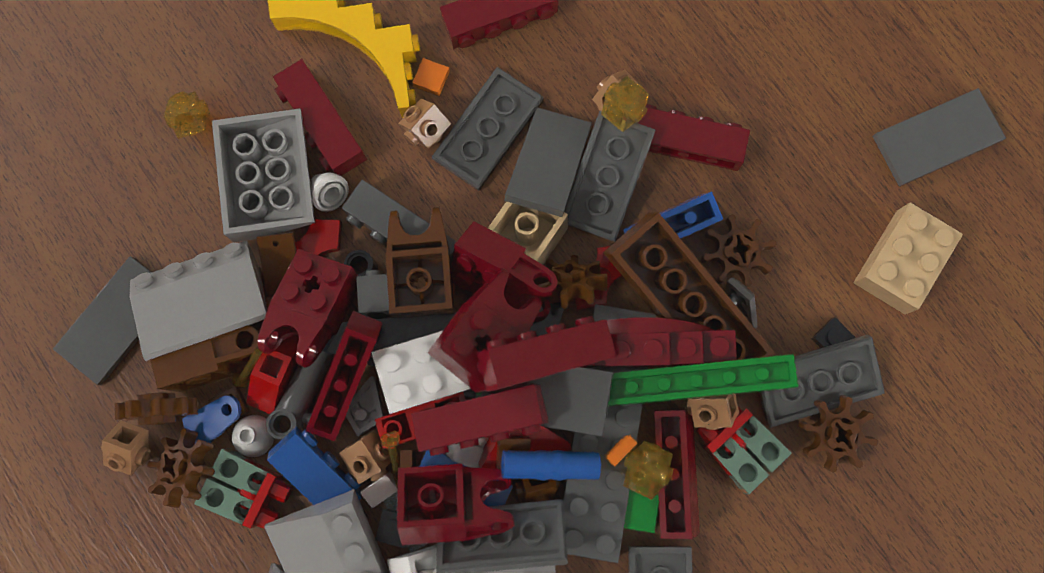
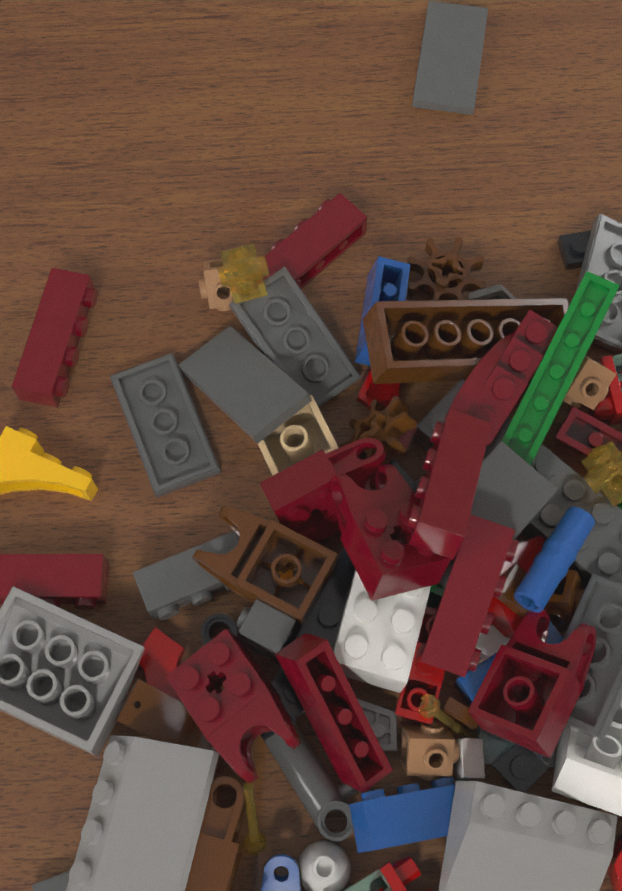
camera: 60 degrees left, 10 degrees down
red slope [246,336,299,414] -> none
white brick [310,172,349,212] -> none
medium nougat brick [398,99,452,149] -> none
orange tile [412,58,450,96] -> none
orange tile [604,435,638,466] -> none
tan brick [853,203,963,314] -> none

